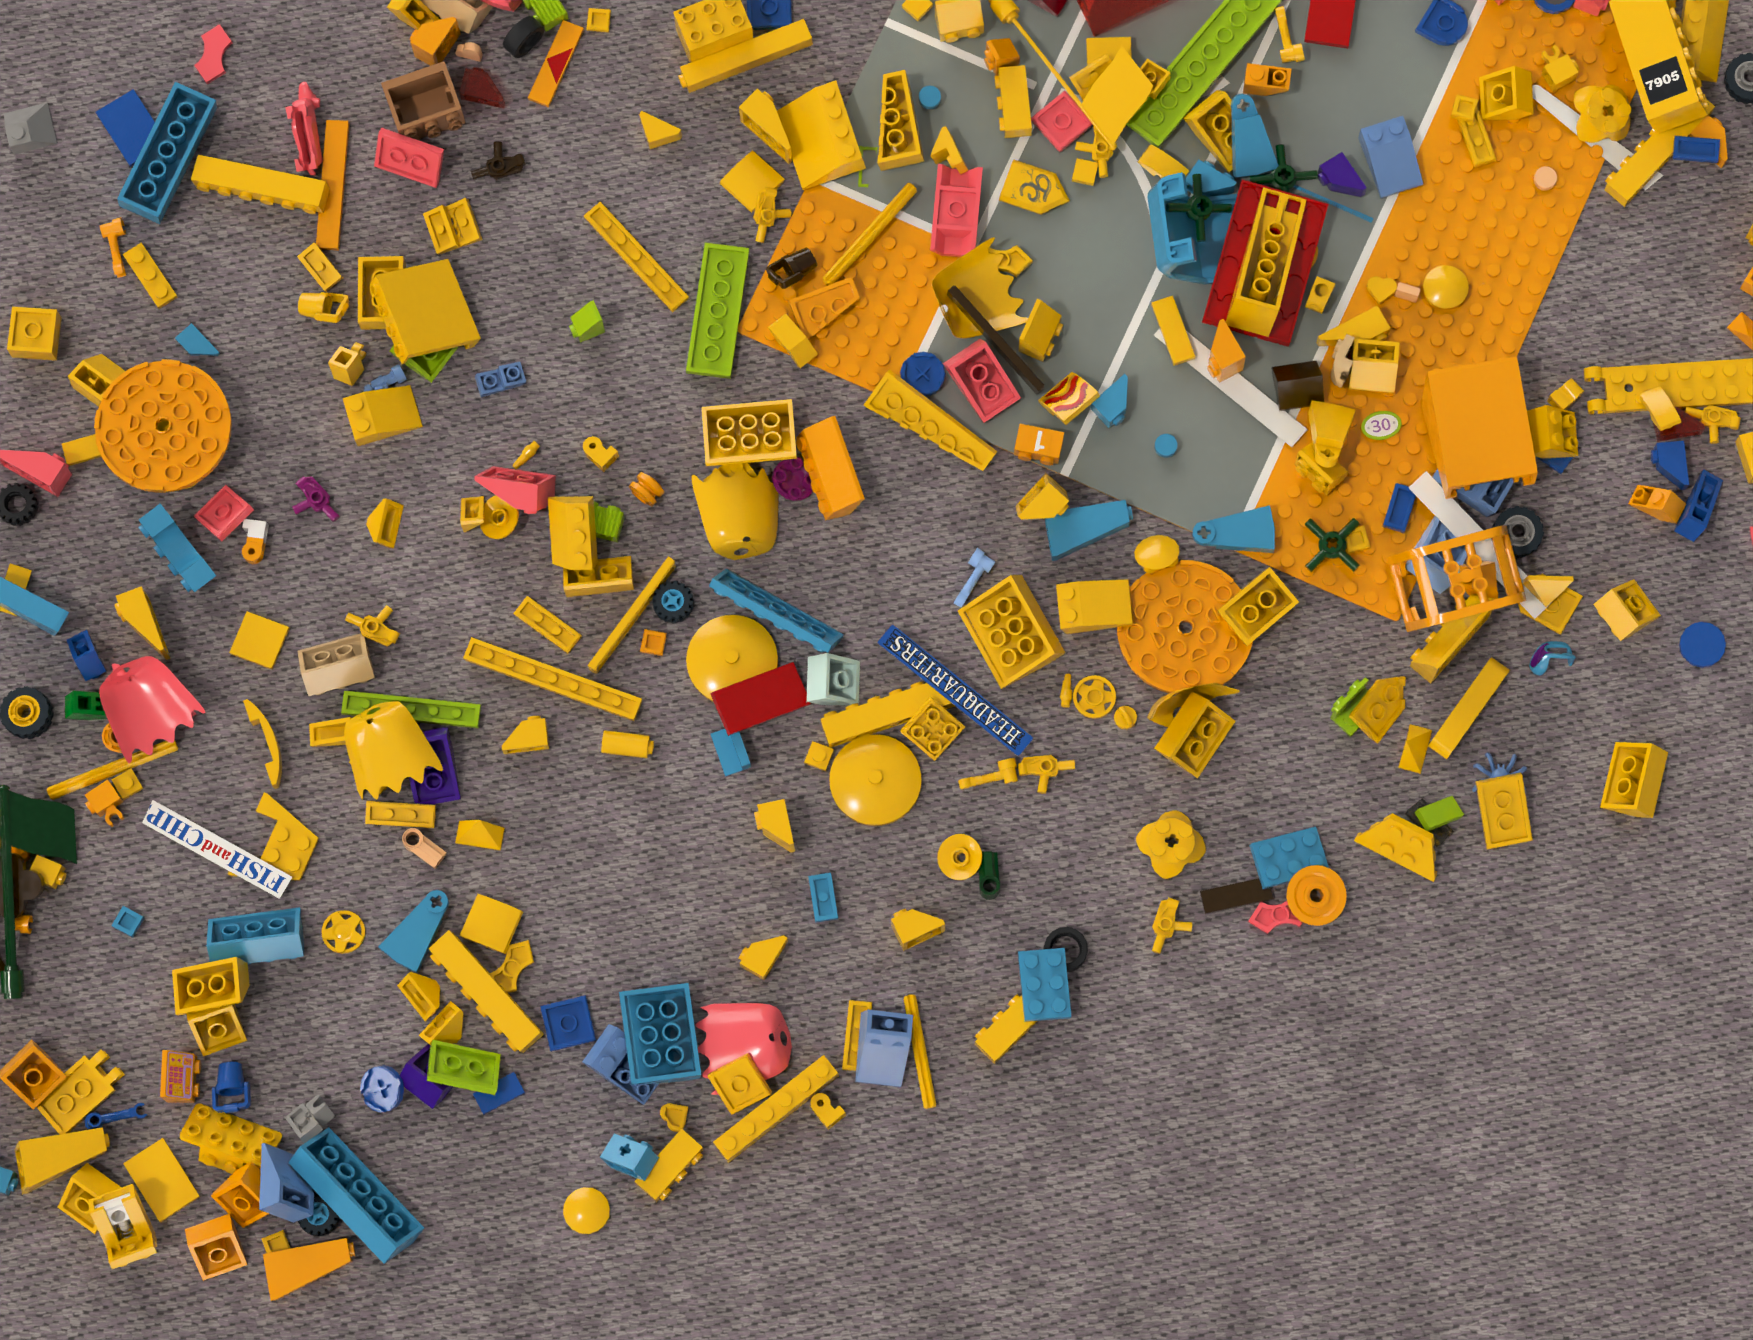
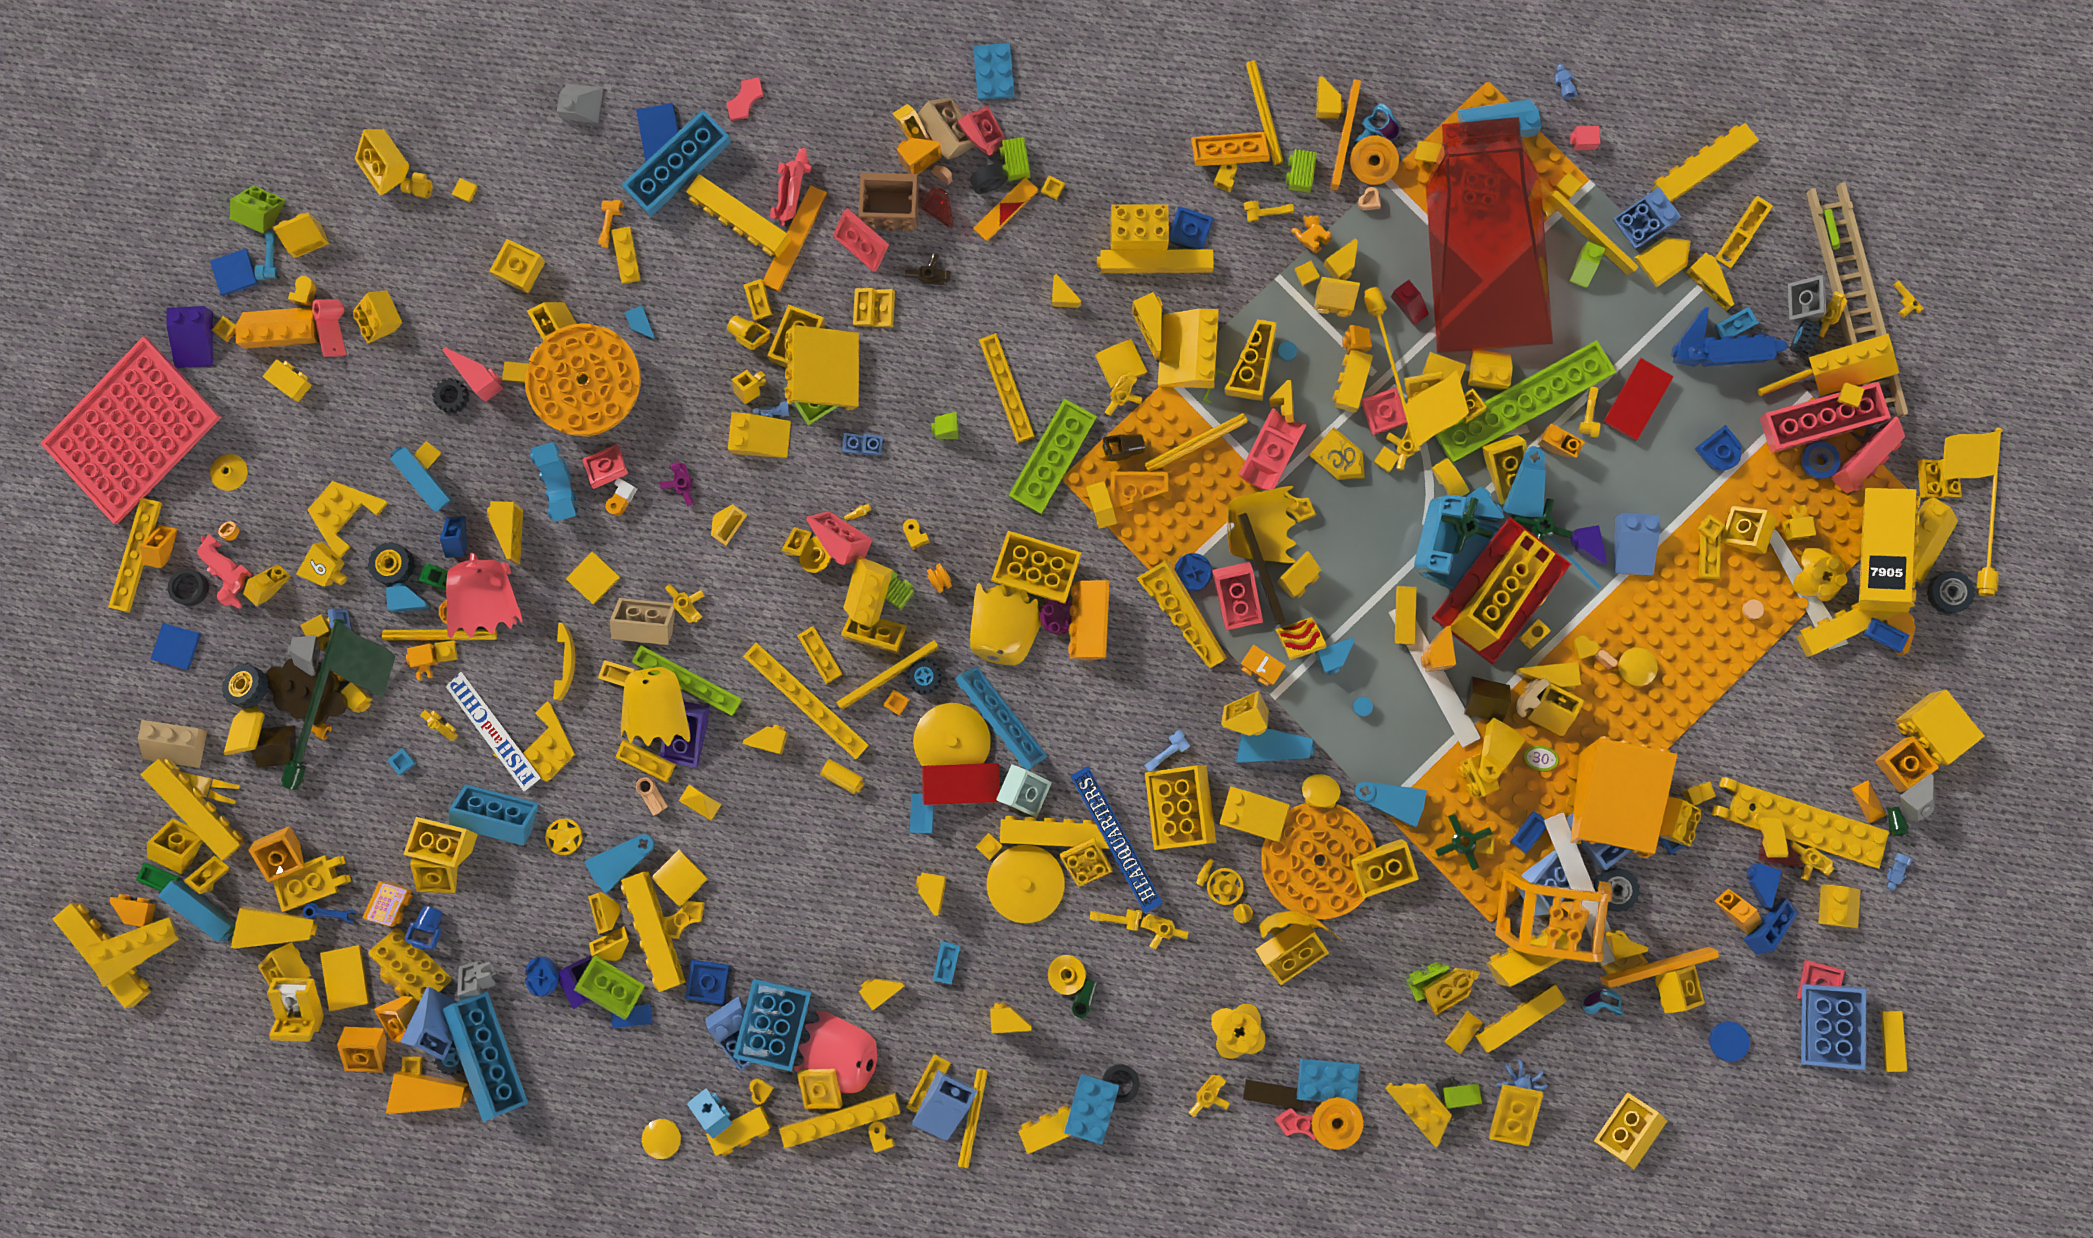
camera: 20 degrees right, 5 degrees up
none -> dark azure slope [386,583,431,612]
none -> yellow plate [420,710,459,741]
none -> yellow slope [1467,349,1513,391]
none -> light orange tile [1600,947,1719,988]

